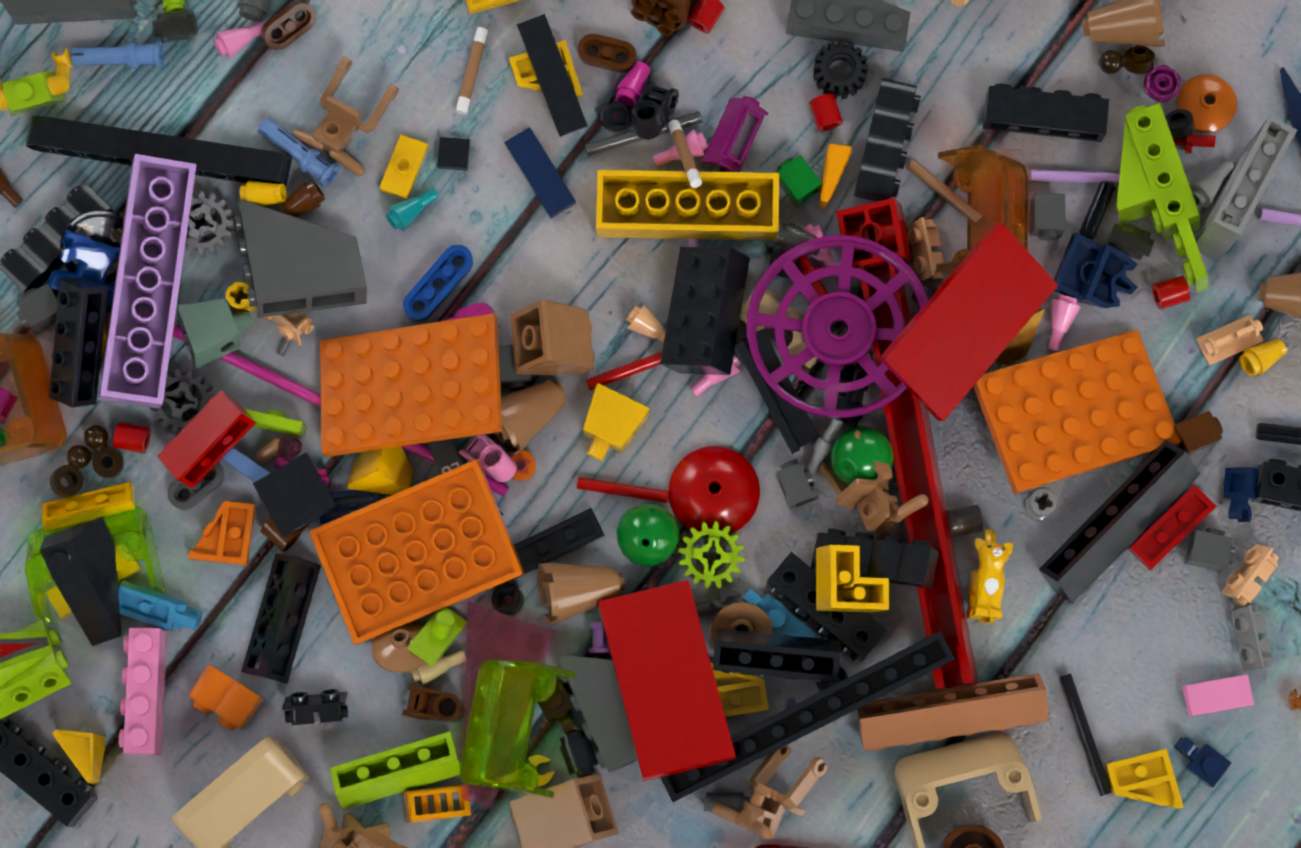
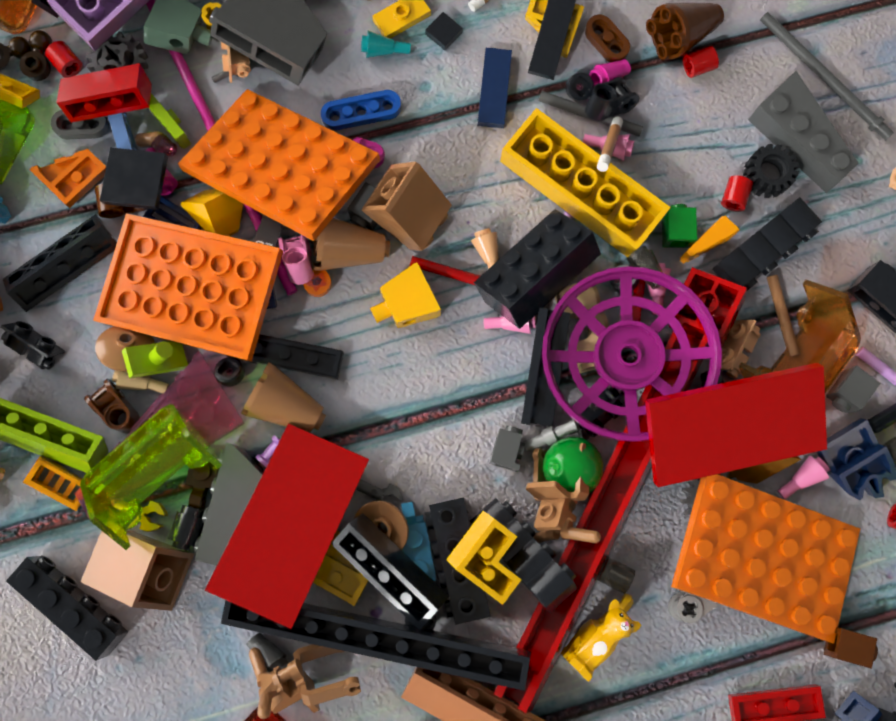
camera: 30 degrees right, 0 degrees up
red bar [577,477,669,503] -> none
green piece [616,503,679,566] -> none
red dish [669,446,760,537] -> none
lime gear [678,521,745,588] -> none
magenta window [702,96,768,172] -> none
black brick [1039,440,1200,604] -> none

